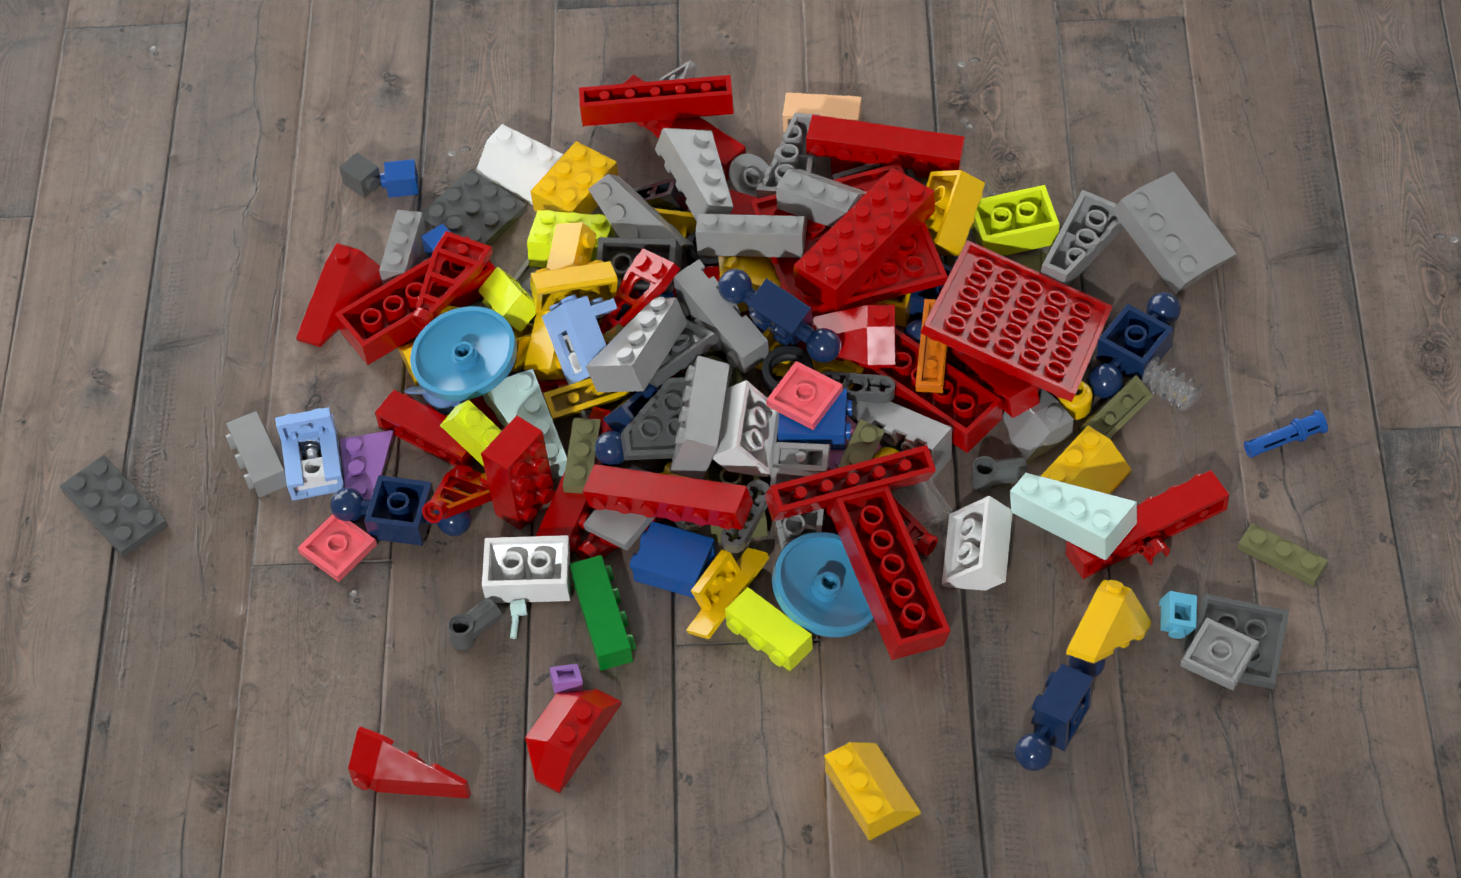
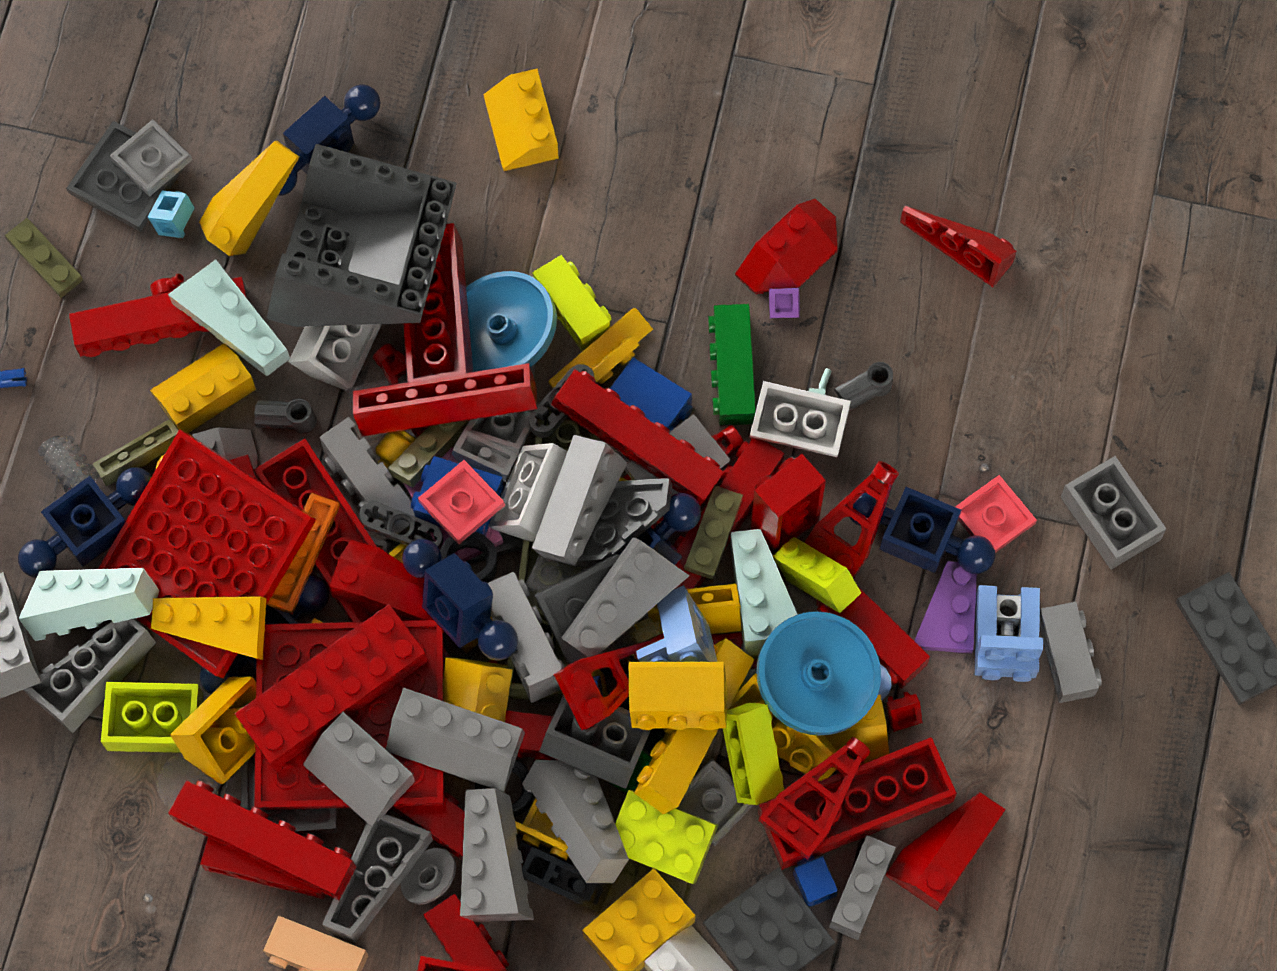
camera: 170 degrees left, 15 degrees up
none -> light aqua wedge [19,568,160,641]
none -> yellow wing [151,597,267,660]
none -> dark grey slope [267,144,457,327]
none -> red tile [887,692,923,732]
none -> light grey brick [1061,456,1166,570]

